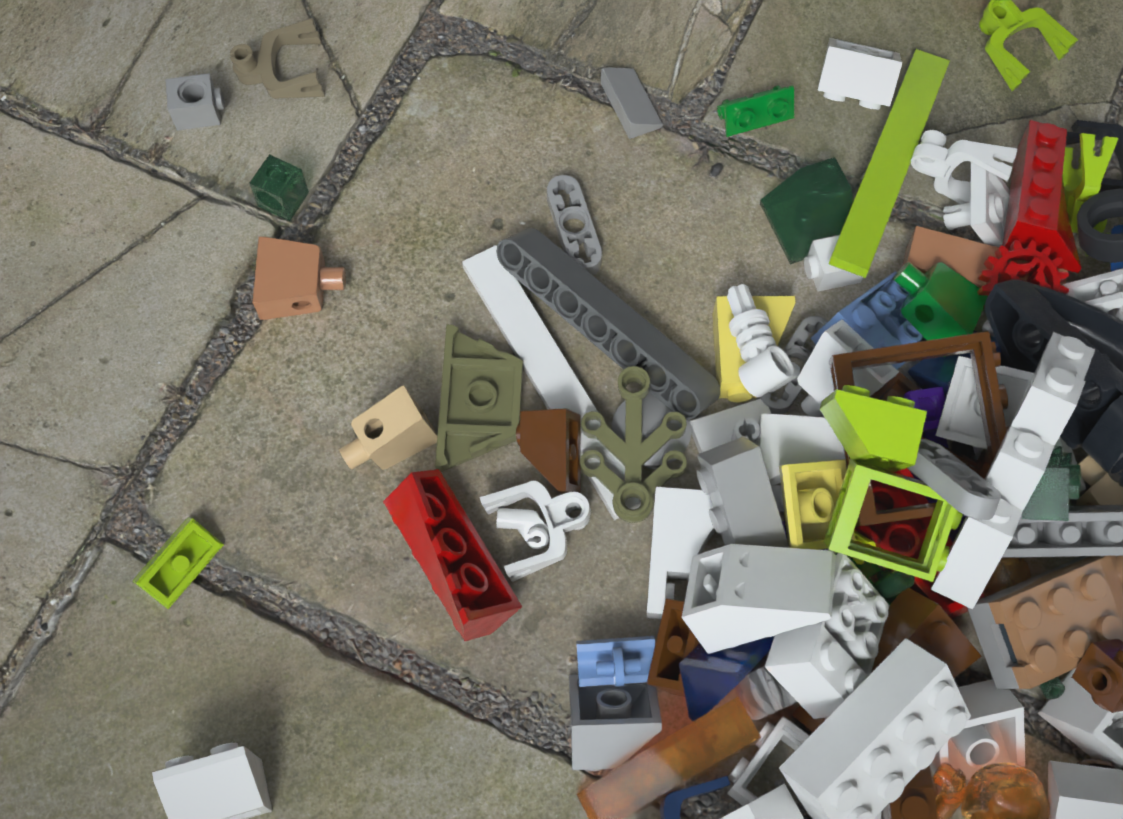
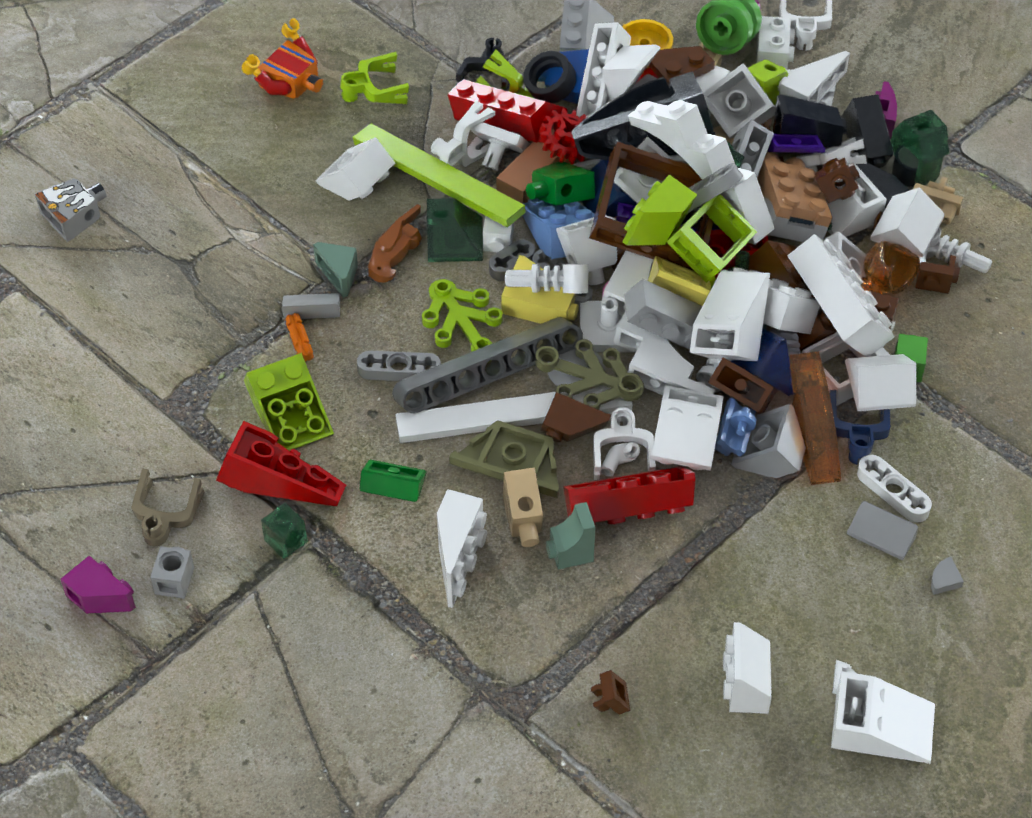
camera: 70 degrees left, 15 degrees down
lime slope [132,517,224,609] -> none
nougat torso [252,237,346,320] -> none
green hinge [717,85,794,137] -> none
none -> magenta slope [60,556,136,614]
none -> red wedge [216,421,346,507]
none -> lime slope [244,353,334,451]
none -> orange axle [285,313,314,361]
none -> sand green slope [313,242,358,298]
none -> green slope [359,459,427,502]
none -> dark orange animal [368,204,422,283]
none -> lime plant [422,279,503,362]
none -> white slope [437,489,487,608]
none -> flat silver beam [489,240,535,281]
none -> sand green arch [546,502,595,570]
none -> reddish brown tile [591,670,630,715]
none -> white slope [651,385,724,471]

